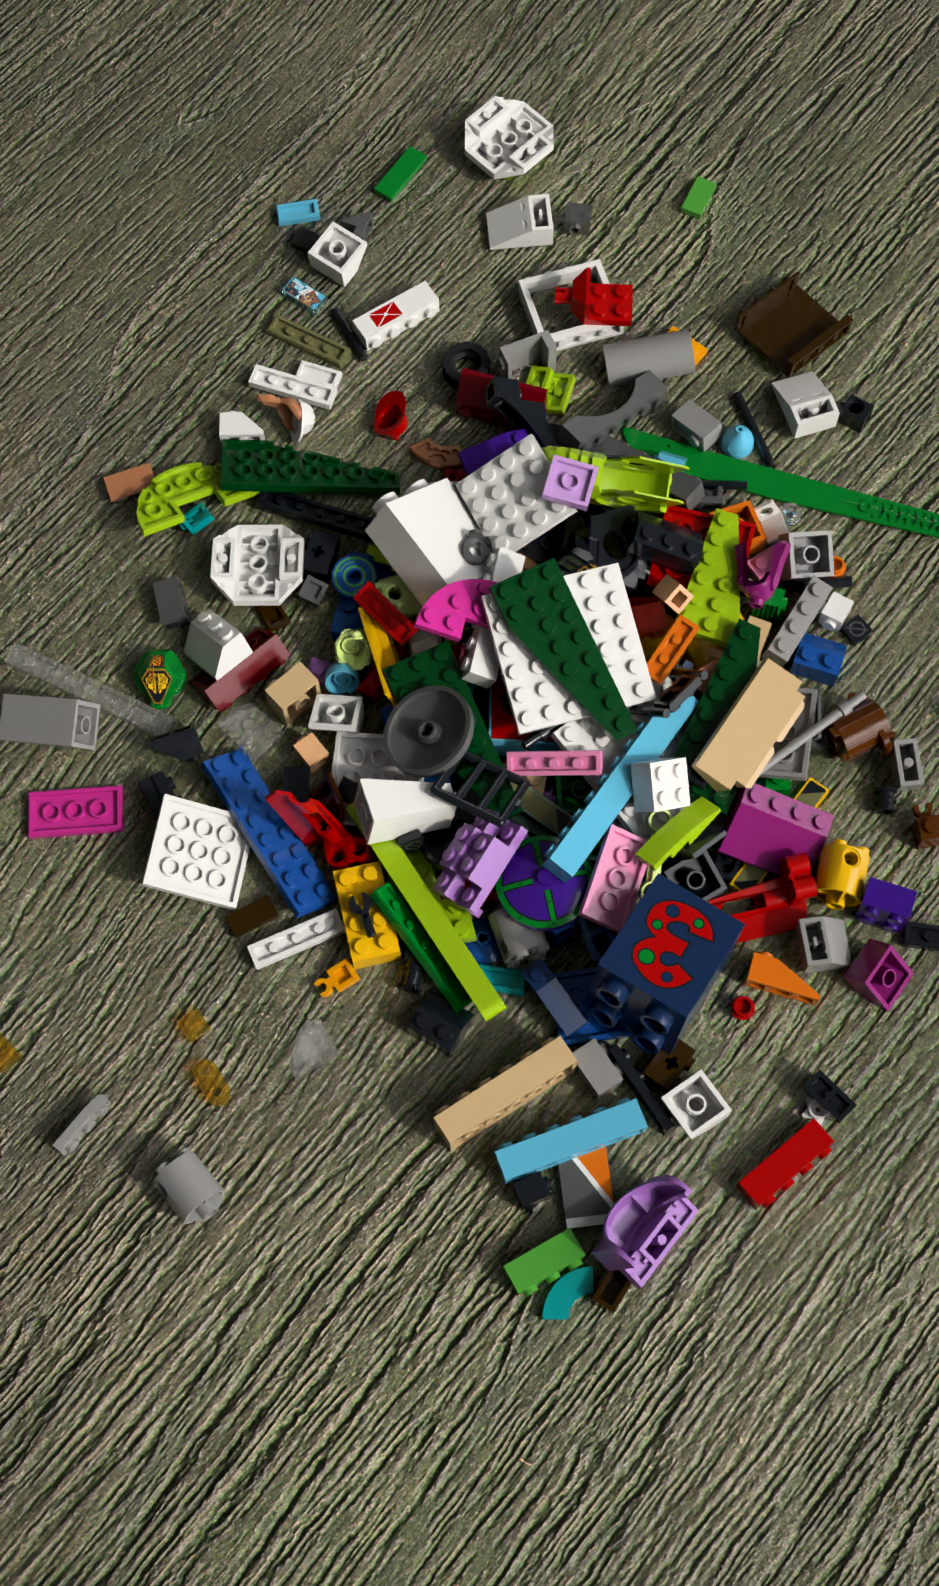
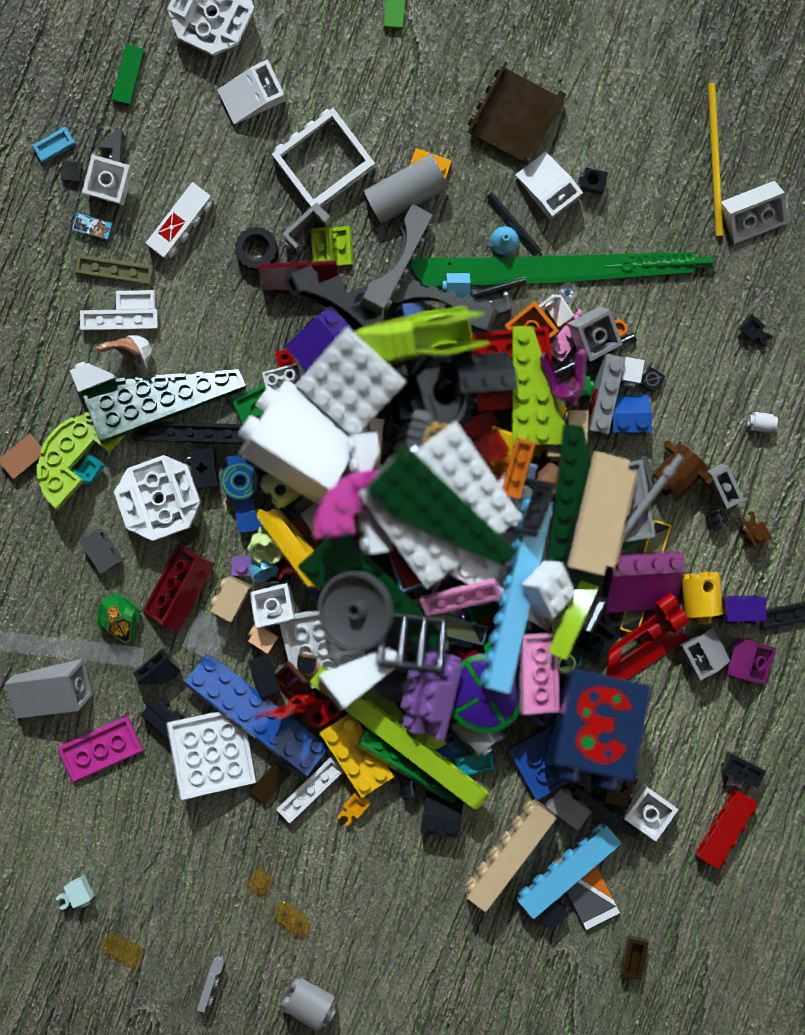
camera: 15 degrees left, 20 degrees up
white slope [184,608,253,681] -> none
clear slope [289,1019,339,1080] -> none
dark grey brick [298,575,329,607] -> none
black bar [331,307,368,361] -> none
black bar [348,892,376,938] -> none
red plate [353,581,419,647] -> none
red piece [373,391,408,441] -> none
black tile [397,829,429,854] -> none
nougat tile [410,437,463,470] -> none
dark grey piece [462,529,496,566] -> none
bright green brick [503,1228,586,1297] -> none
dark blue slope [522,959,587,1038] -> none
lavender tile [541,455,599,511] -> none
teal tile [542,1266,594,1320] -> none
red plate [554,268,633,326] -> none
flat silver brick [561,202,592,235] -> none
medium lavender piece [592,1175,699,1288] -> none
light nougat brick [652,574,694,614] -> none
light grey brick [671,399,722,452] -> none
red plate [730,996,755,1021] -> none
orange slope [744,951,820,1006] -> none

